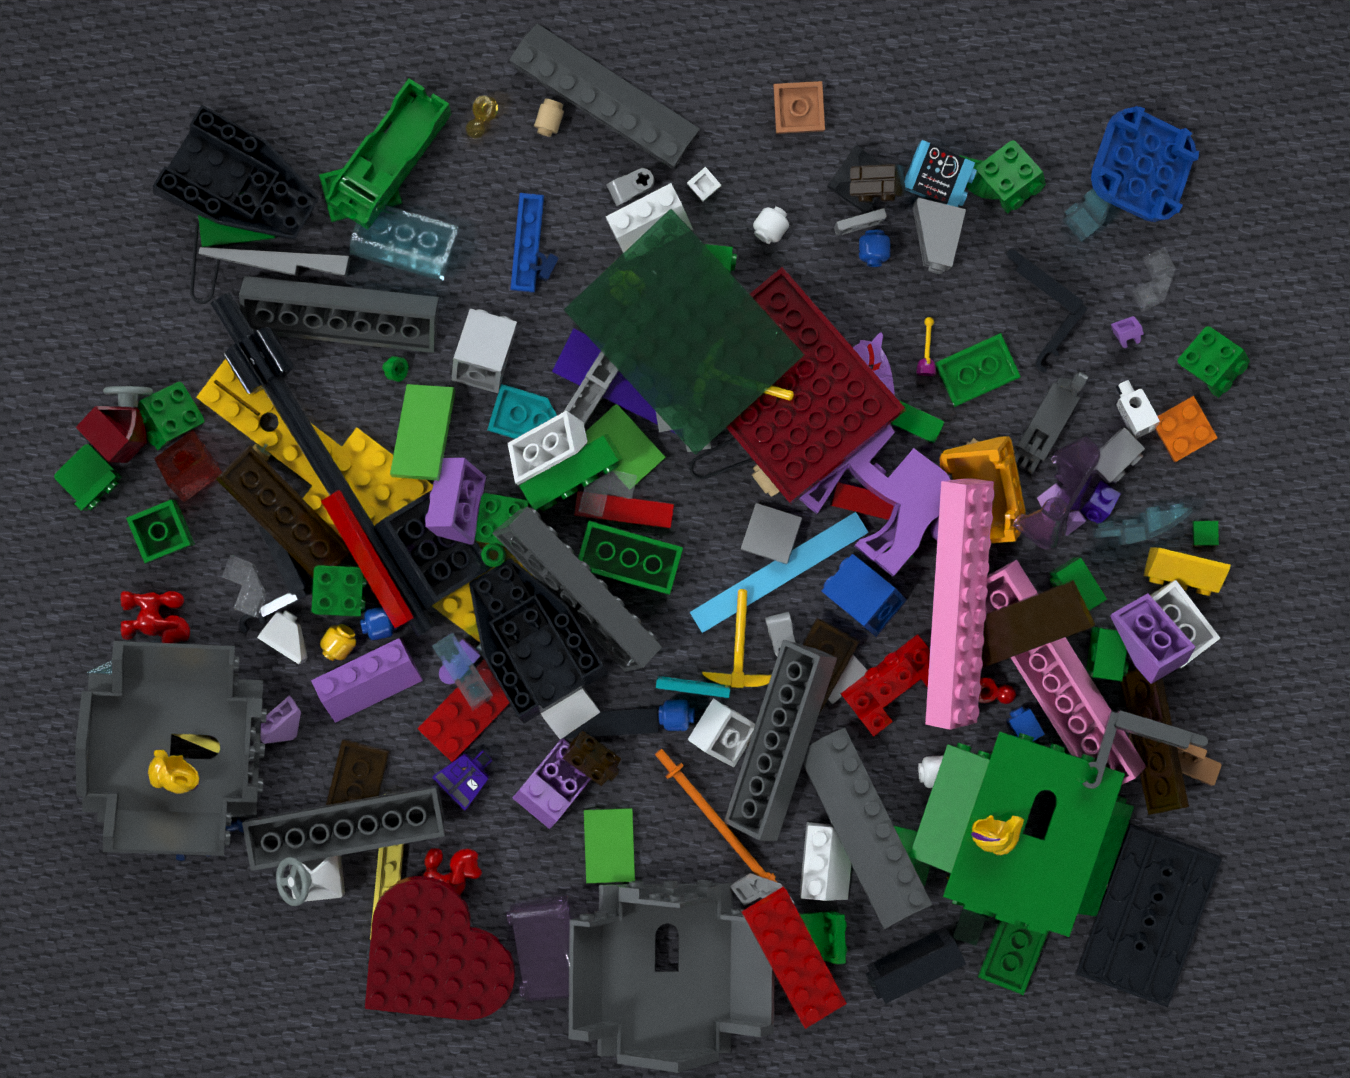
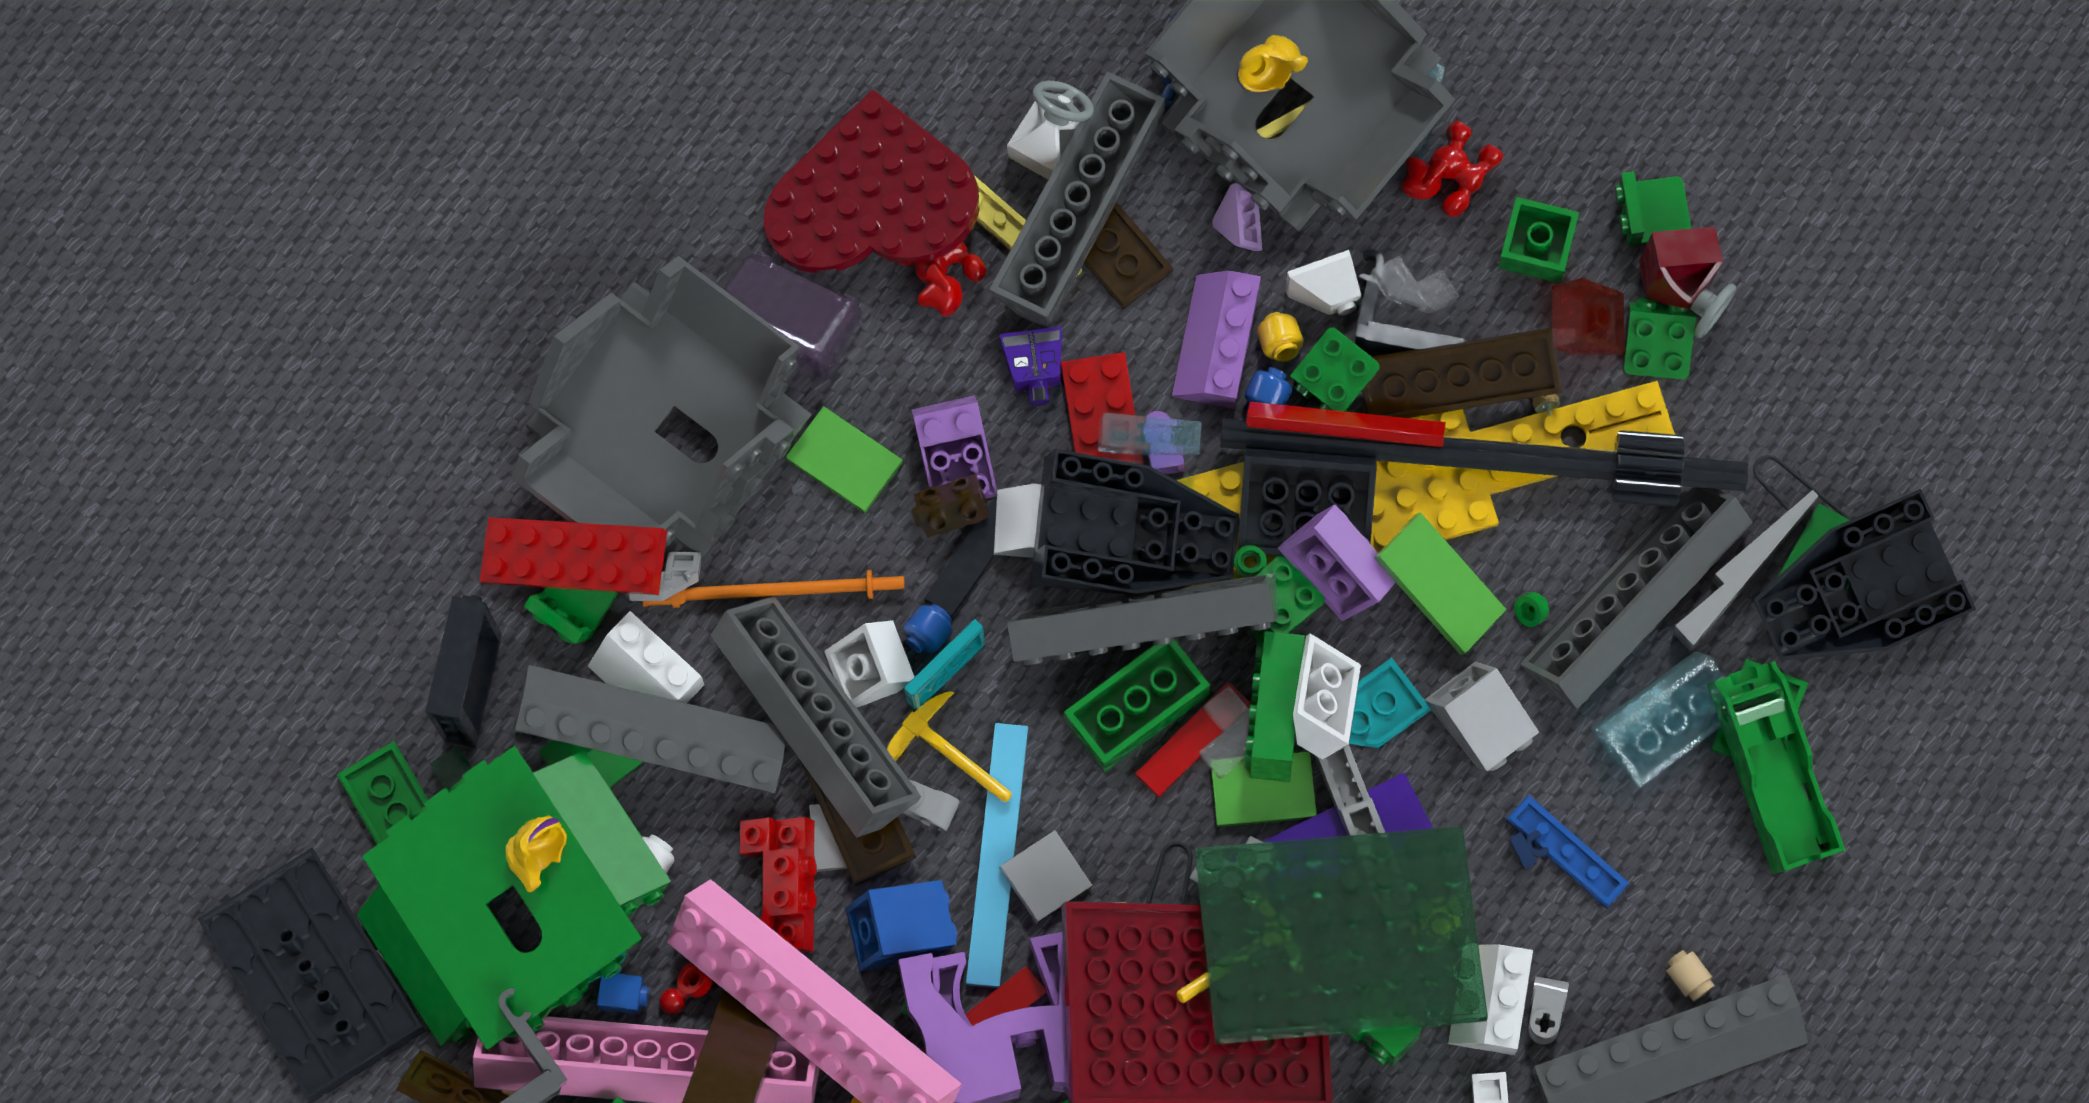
camera: 135 degrees right, 15 degrees down
clear yellow plate [466,95,498,139] -> none

